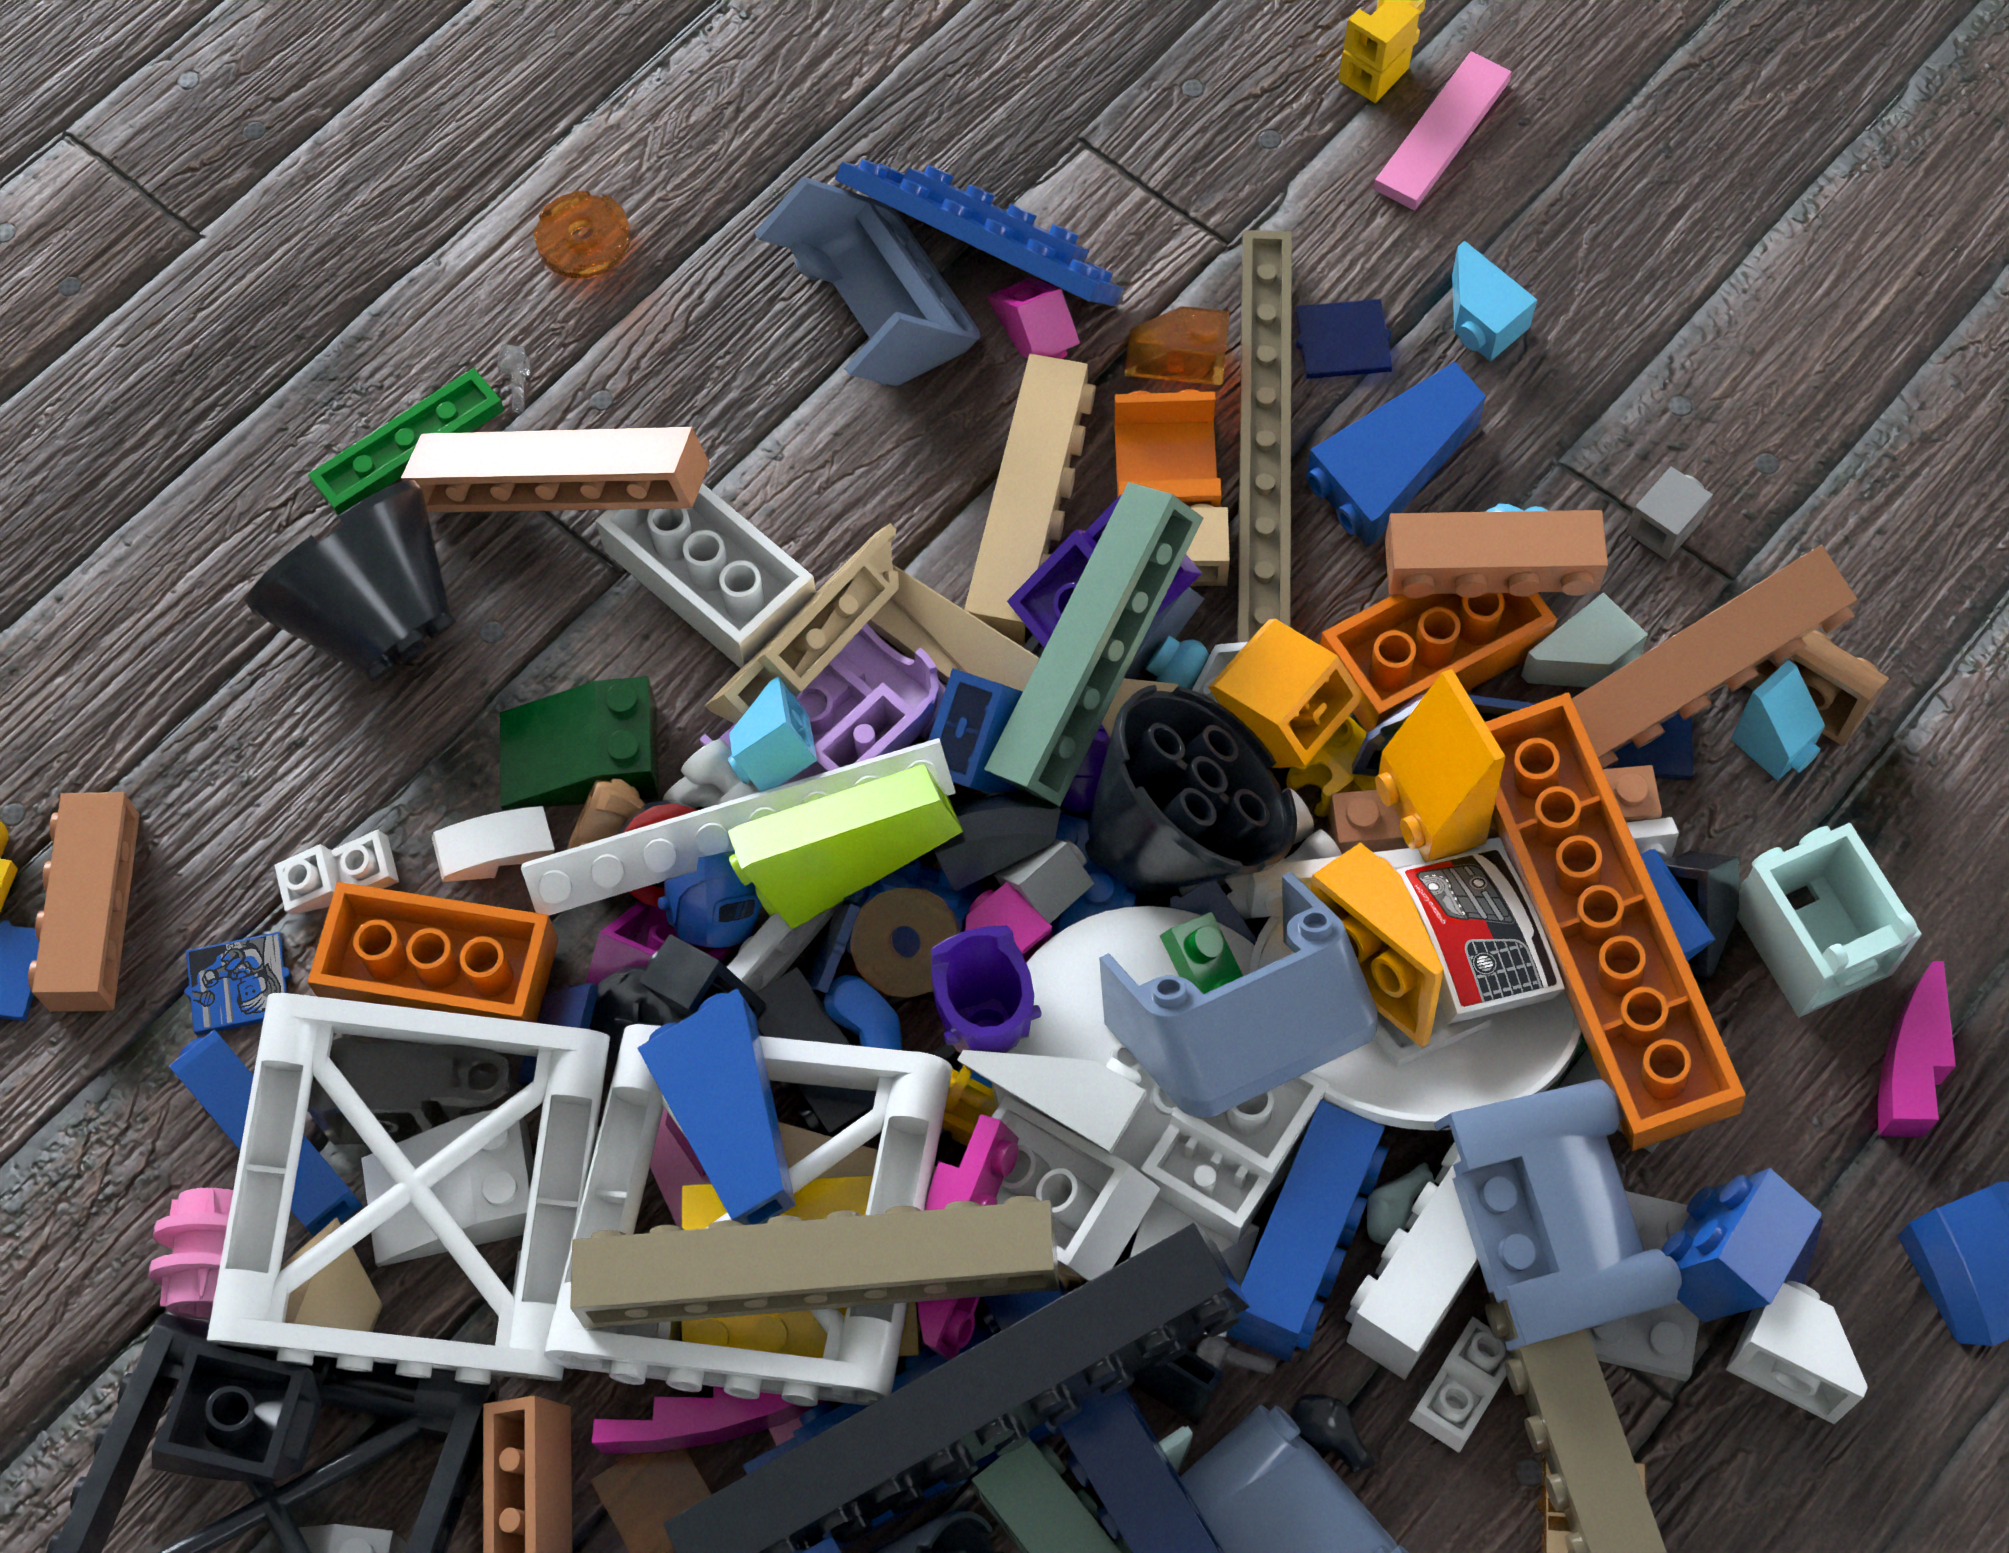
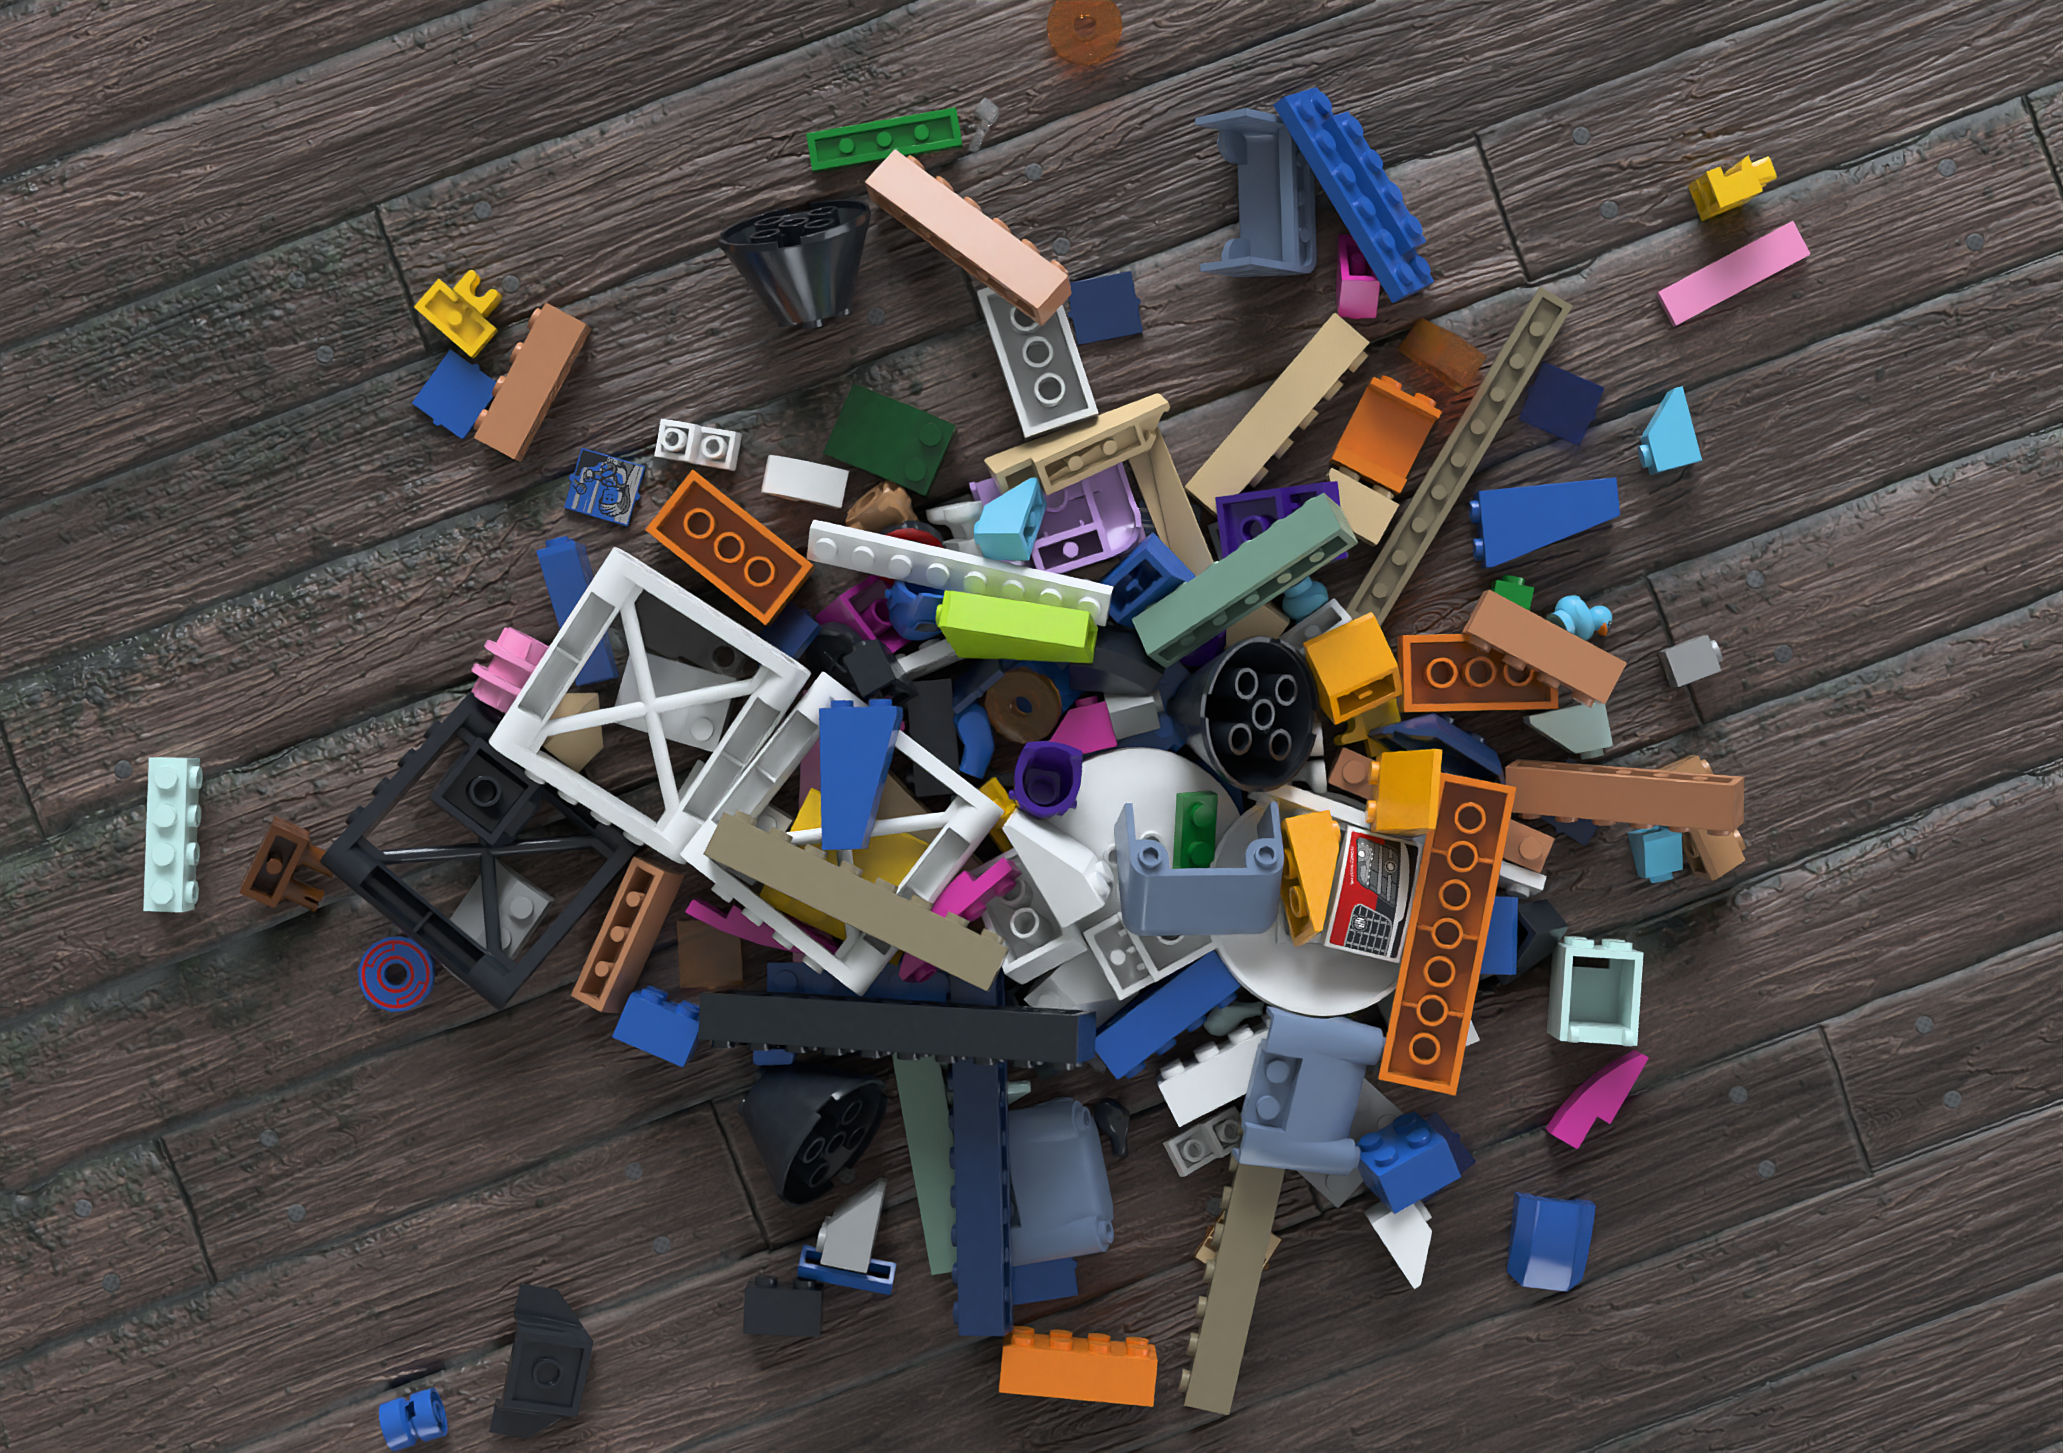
camera: 25 degrees right, 25 degrees up
none -> dark blue piece [1068,271,1143,346]

